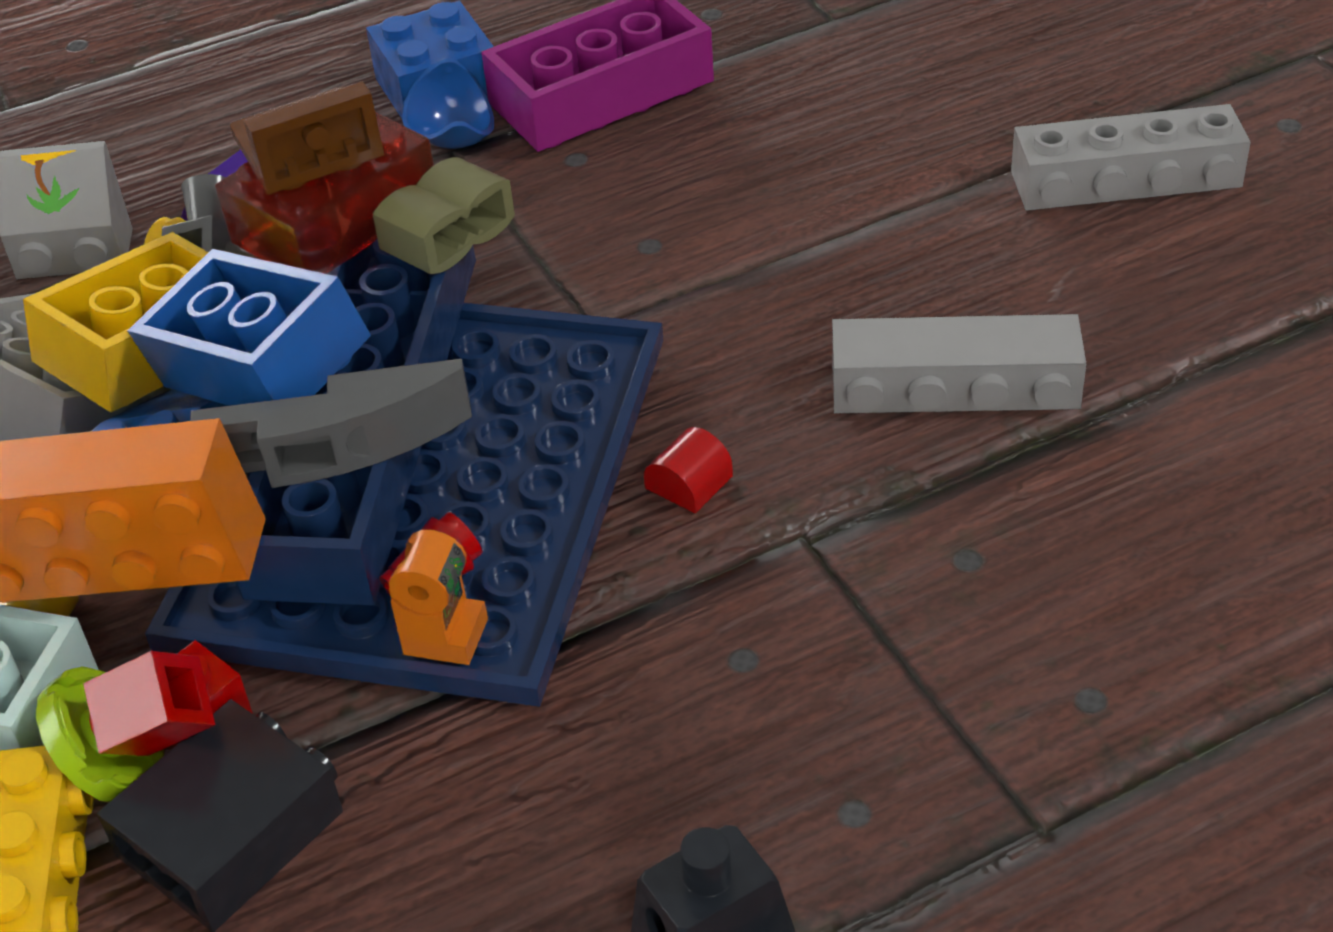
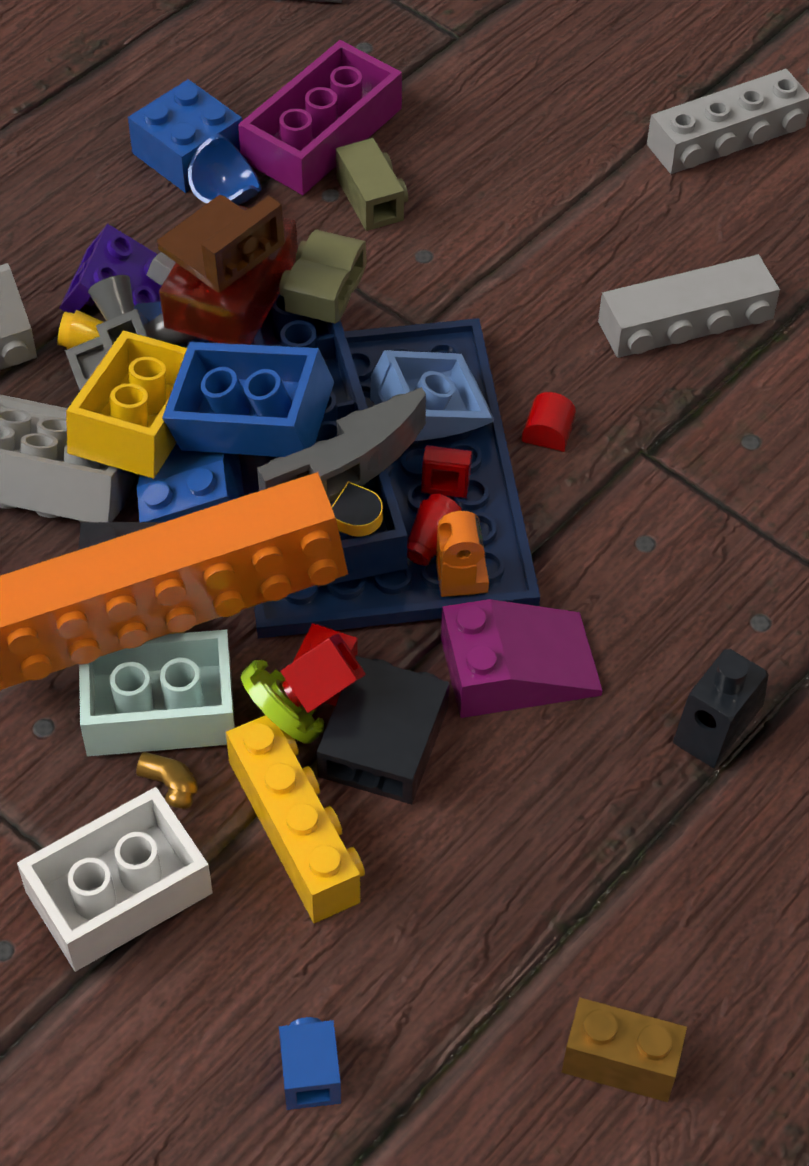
camera: 25 degrees left, 10 degrees up
none -> black tile [332,481,383,537]
none -> olive brick [336,138,408,231]
none -> medium blue slope [370,350,494,441]
none -> red brick [421,445,472,498]
none -> magenta slope [441,599,603,718]

